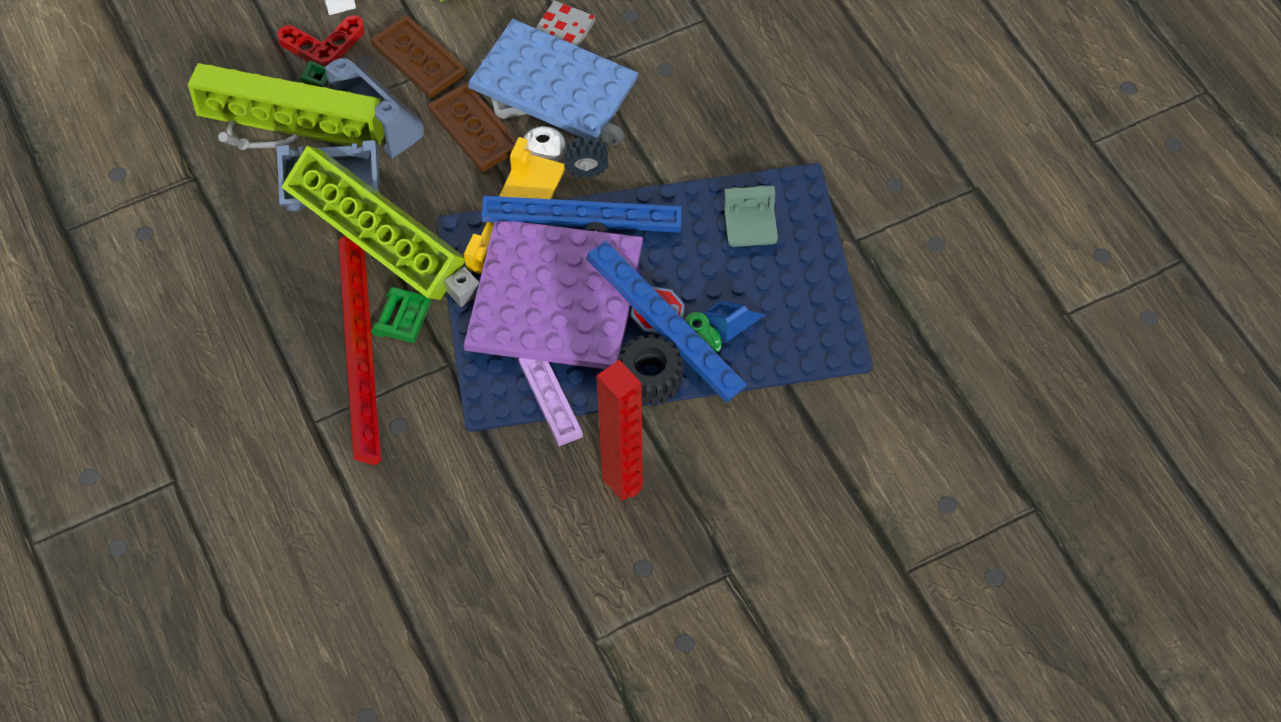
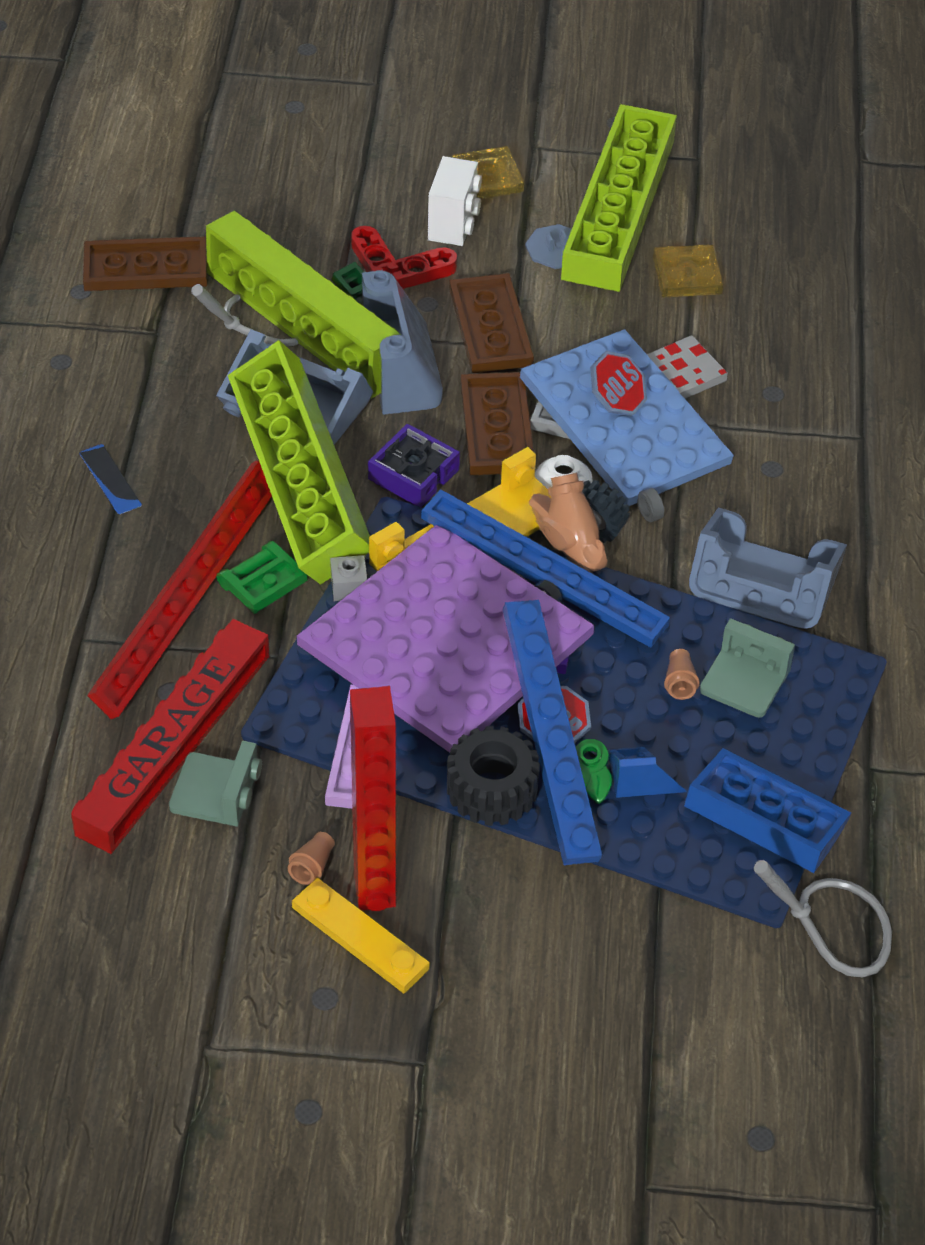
camera: 30 degrees right, 10 degrees down
none -> red brick [71,619,270,854]
none -> black sticker [79,444,142,514]
none -> reddish brown plate [83,236,207,291]
none -> sand green bracket [169,740,262,827]
none -> nougat cone [288,832,335,885]
none -> yellow plate [292,877,430,994]
none -> piece [368,424,460,508]
none -> nougat animal [529,473,608,573]
none -> piece [590,351,647,416]
none -> nougat cone [664,649,700,700]
none -> blue slope [684,748,851,873]
none -> sand blue windscreen [689,507,847,629]
none -> light grey piece [754,860,892,978]

